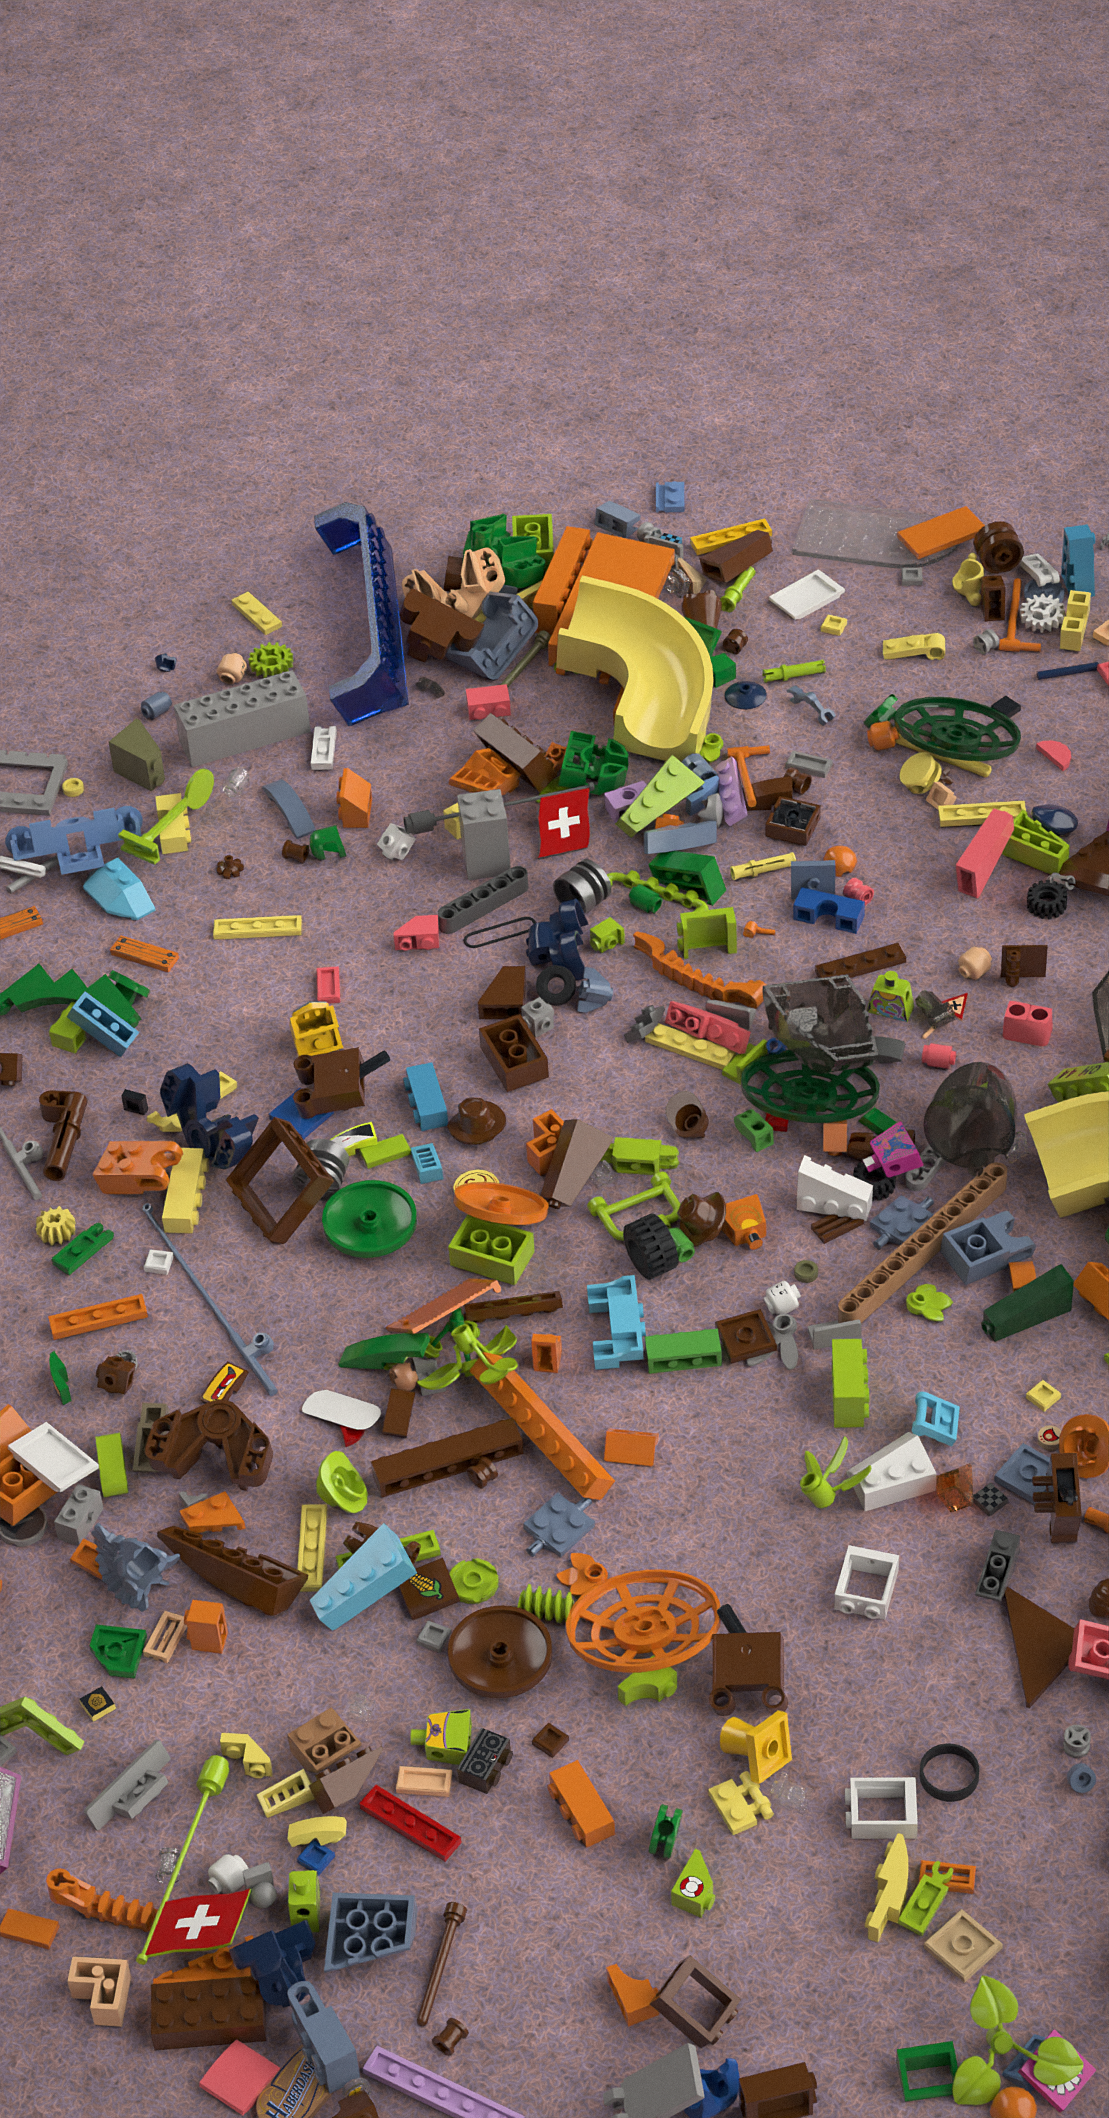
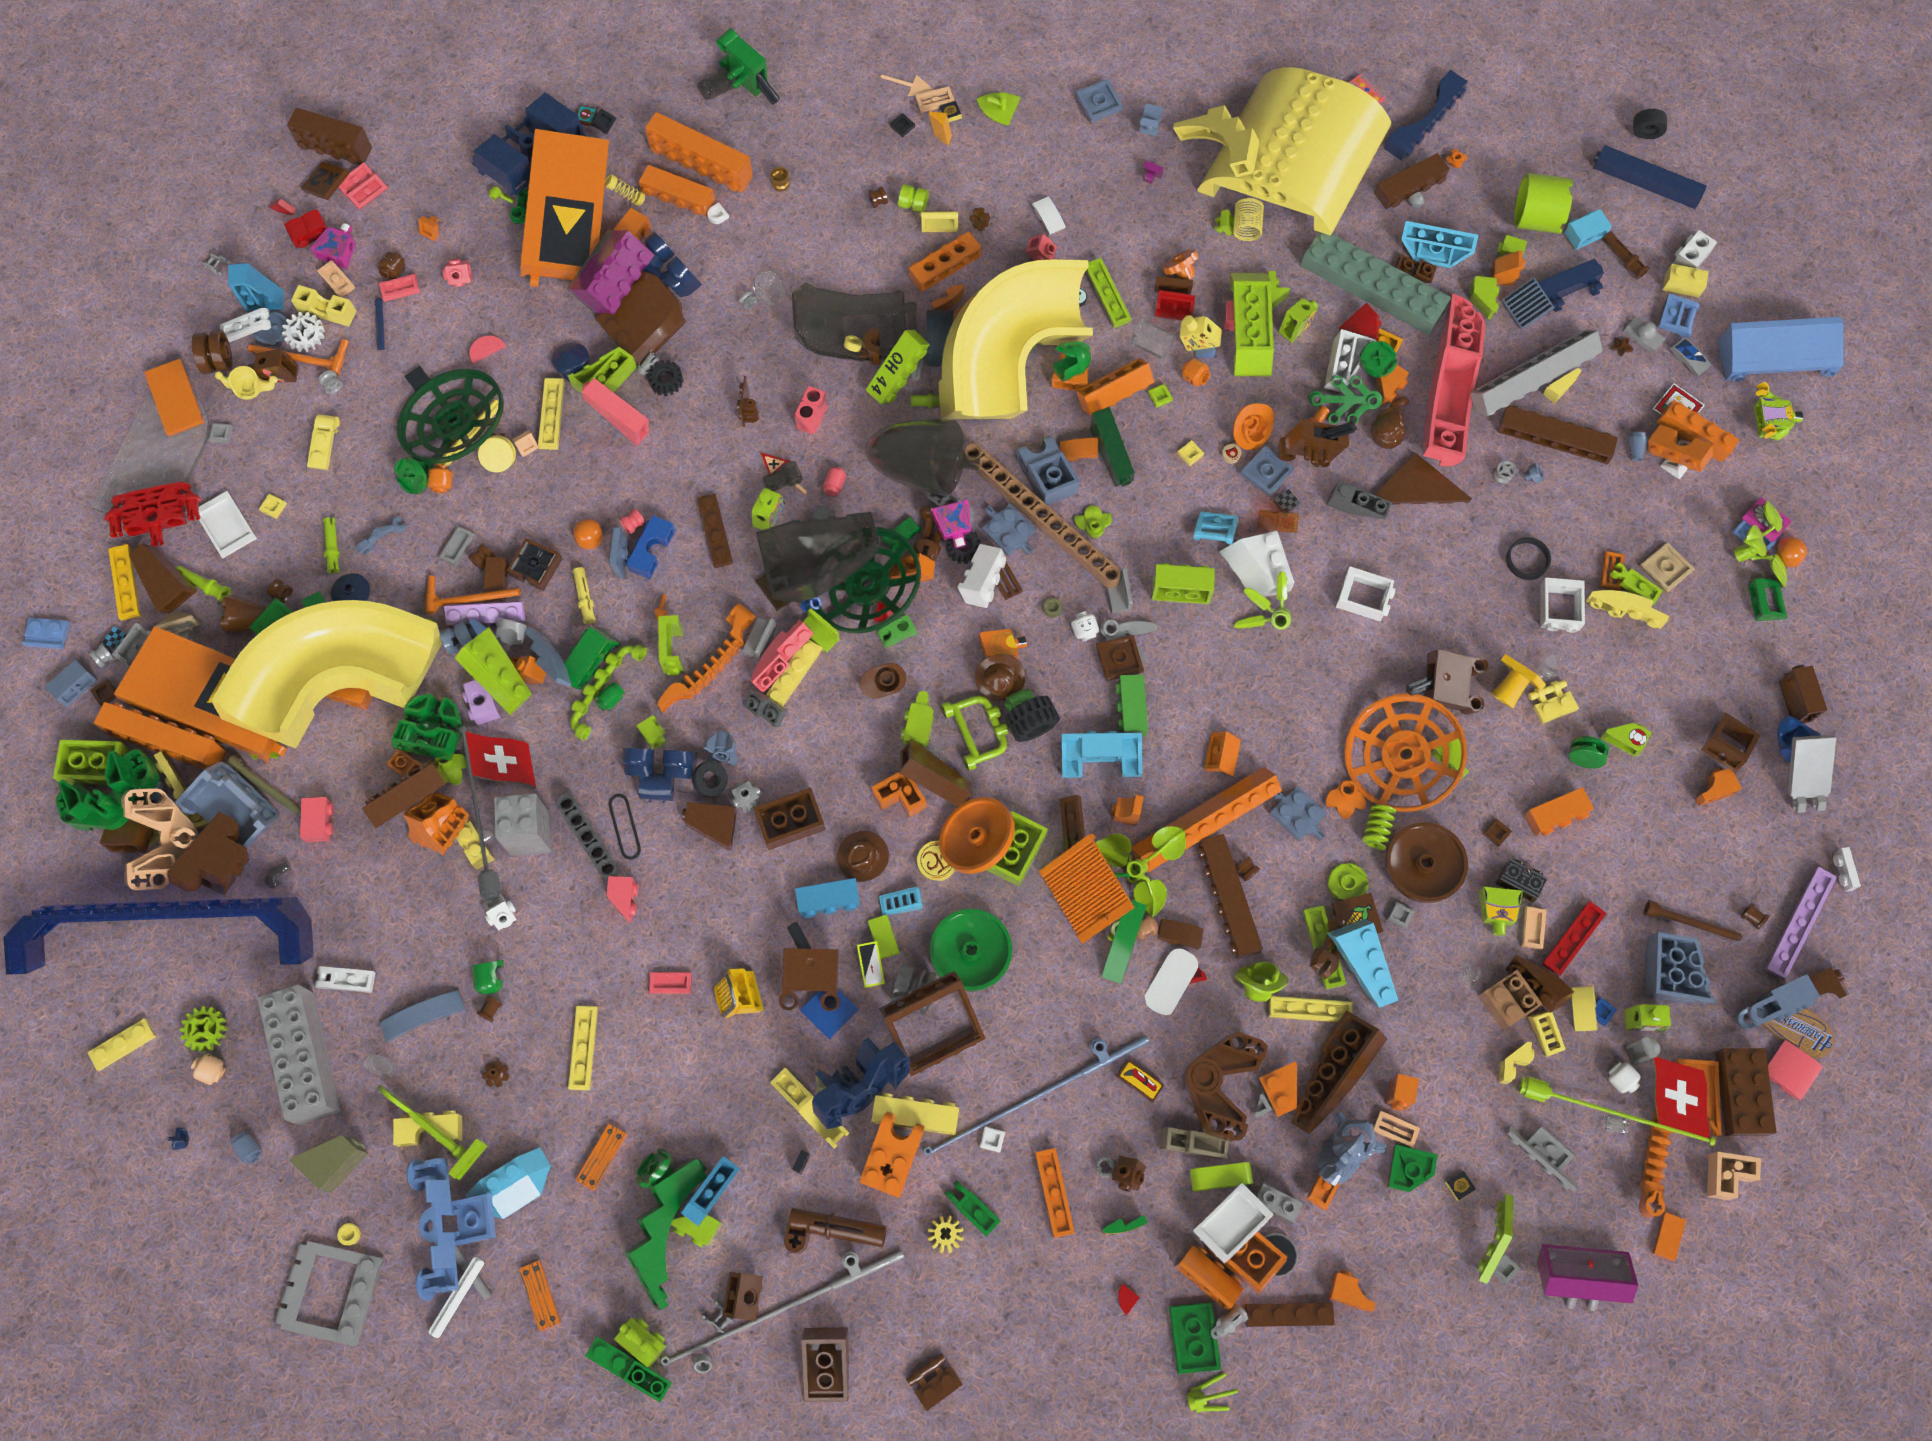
camera: 90 degrees left, 25 degrees up
dark blue piece [228,1920,316,2008] -> none
orange slope [336,768,372,828] -> none
flat silver wheel [553,859,612,914] -> none
light nougat head [958,947,992,980] -> none
none -> red piece [104,482,202,547]

